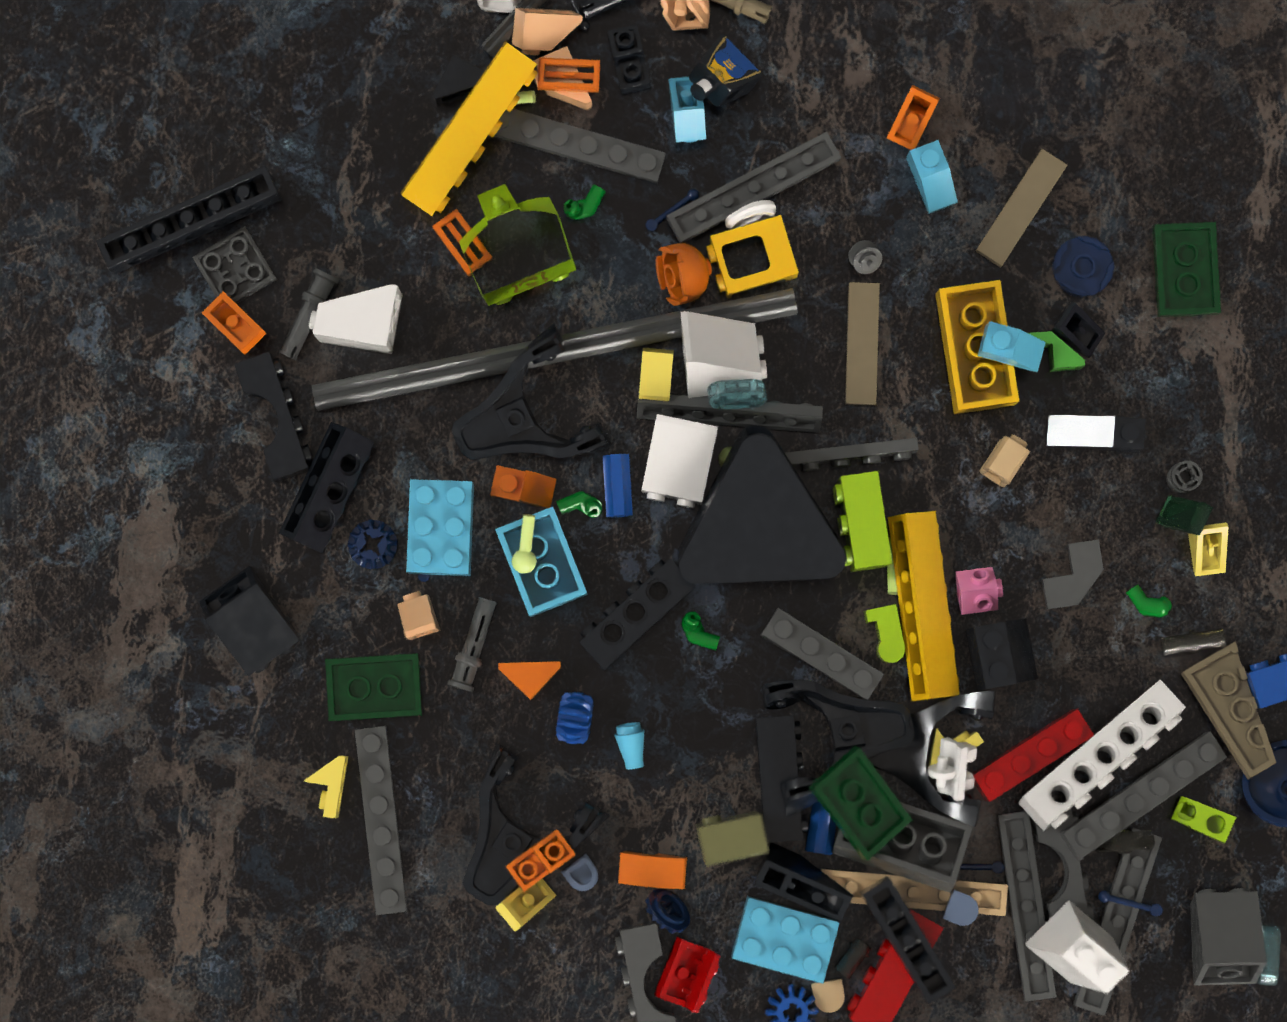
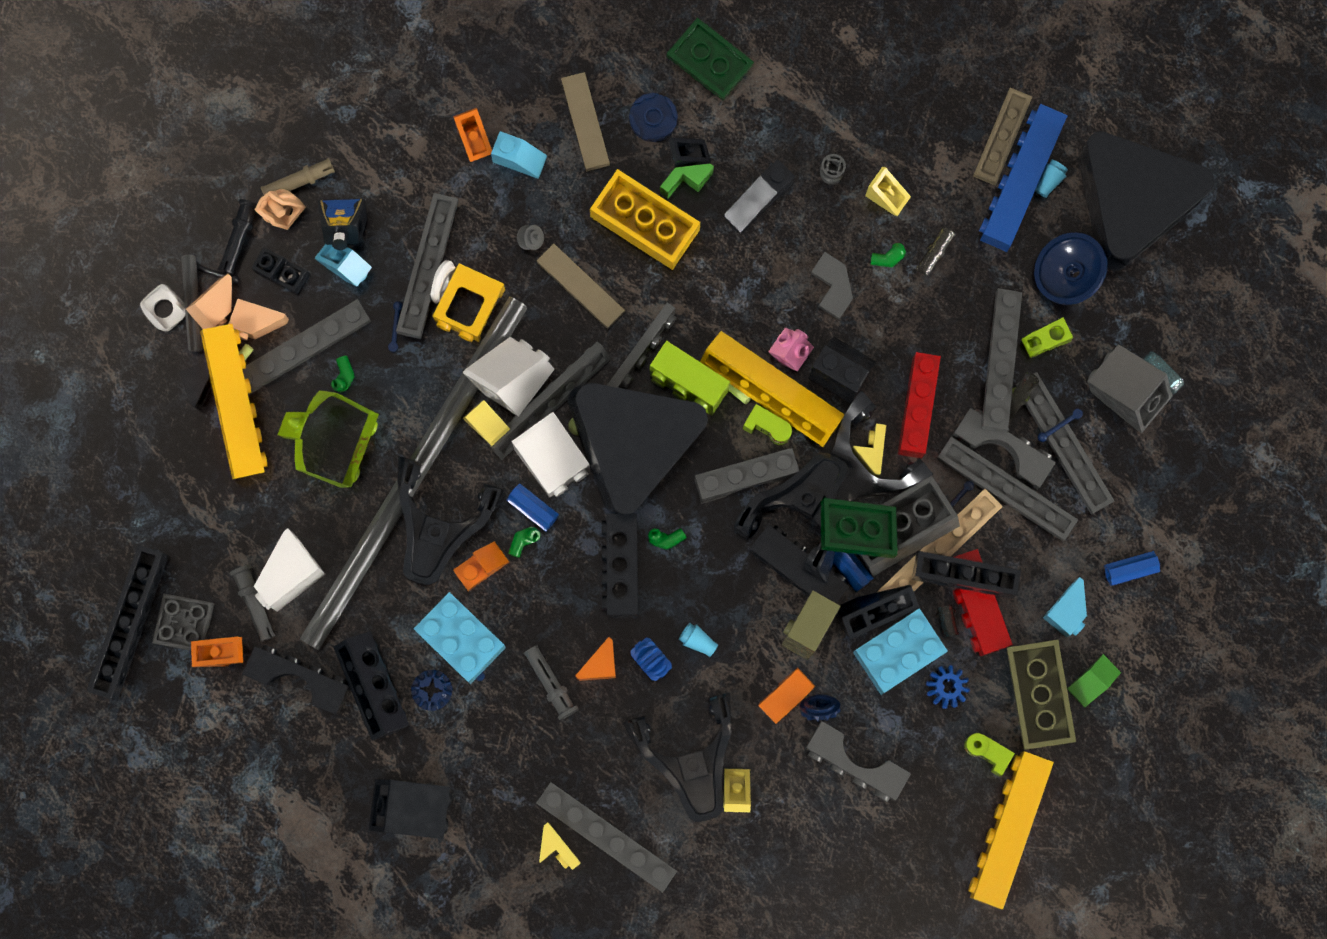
camera: 50 degrees left, 5 degrees down
dark green plate [325,653,423,721] -> none
light nougat slope [397,591,440,640] -> none
orange tile [432,209,493,277] -> none
medium azure brick [495,507,588,617] -> none
orange slope [505,829,576,892] -> none
yellowish green bar [512,514,537,574] -> none
orange tile [538,57,600,93] -> none
sand blue tile [561,854,598,891] -> none
red bracket [654,937,720,1013] -> none
orange cylinder [656,243,712,306] -> none
clear light blue beam [707,379,767,409] -> none
tan tile [810,978,845,1013] -> none
white hips [928,737,977,801] -> none
sand blue tile [942,889,979,926] -> none
medium azure slope [977,321,1046,373] -> none
tan brick [979,435,1030,487] -> none
white brick [1019,680,1186,831] -> none
white slope [1025,900,1129,993] -> none
clear green tile [1156,495,1213,536] -> none
dark tan wing [1181,642,1277,780] -> none

